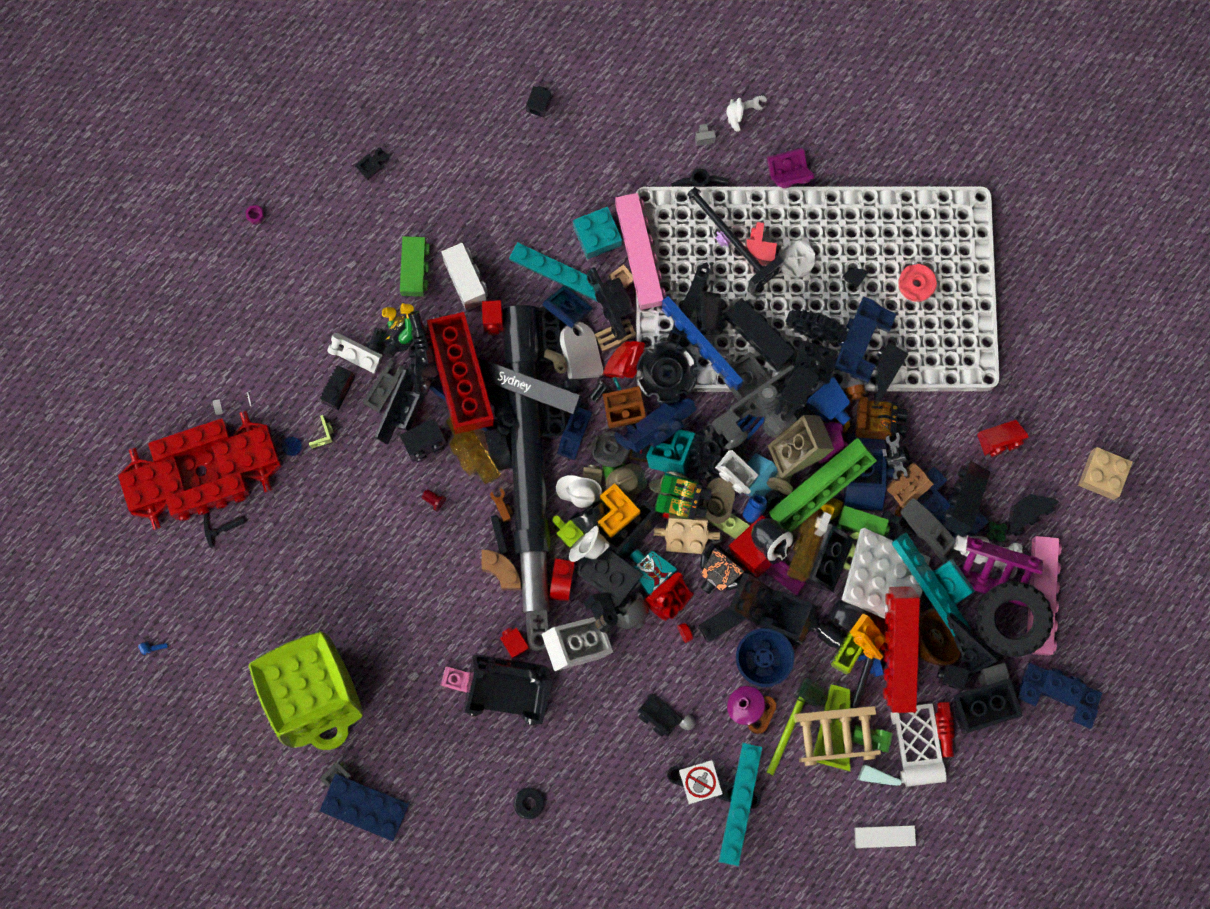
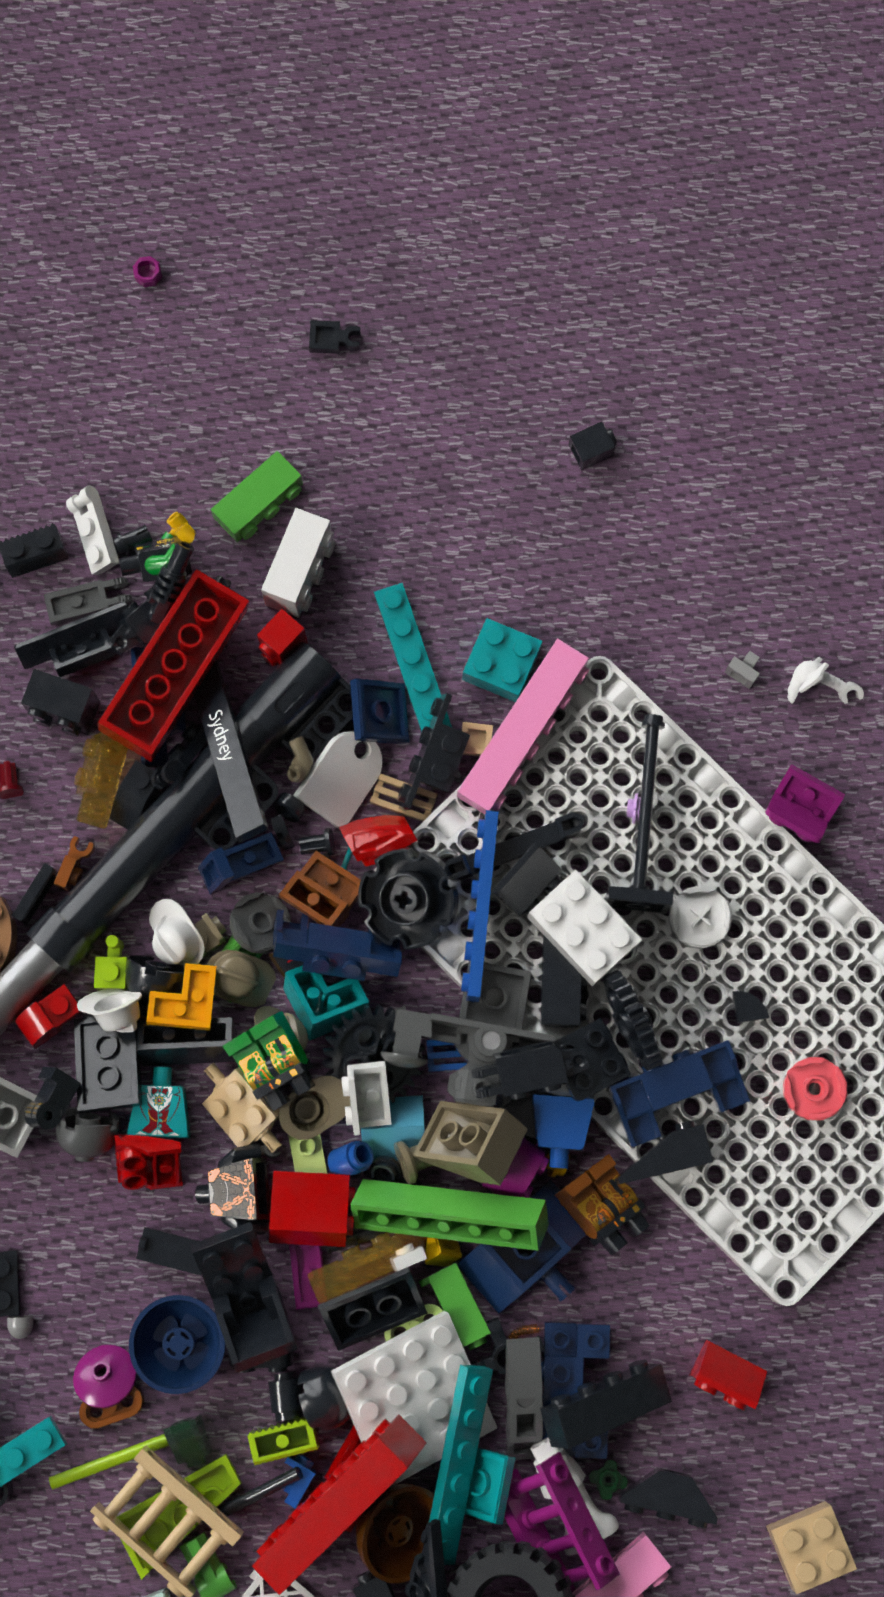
camera: 50 degrees right, 0 degrees up
black piece [671,168,729,187] -> none
red tile [677,623,693,643] -> none
coral brick [745,222,777,266] -> none
black piece [751,518,793,564] -> none
dark orange plate [843,384,866,403] -> none
light orange bracket [850,614,885,660] -> none
black pin [882,433,913,481] -> none
medium nougat bracket [886,463,933,508] -> none
none -> white brick [527,869,642,987]

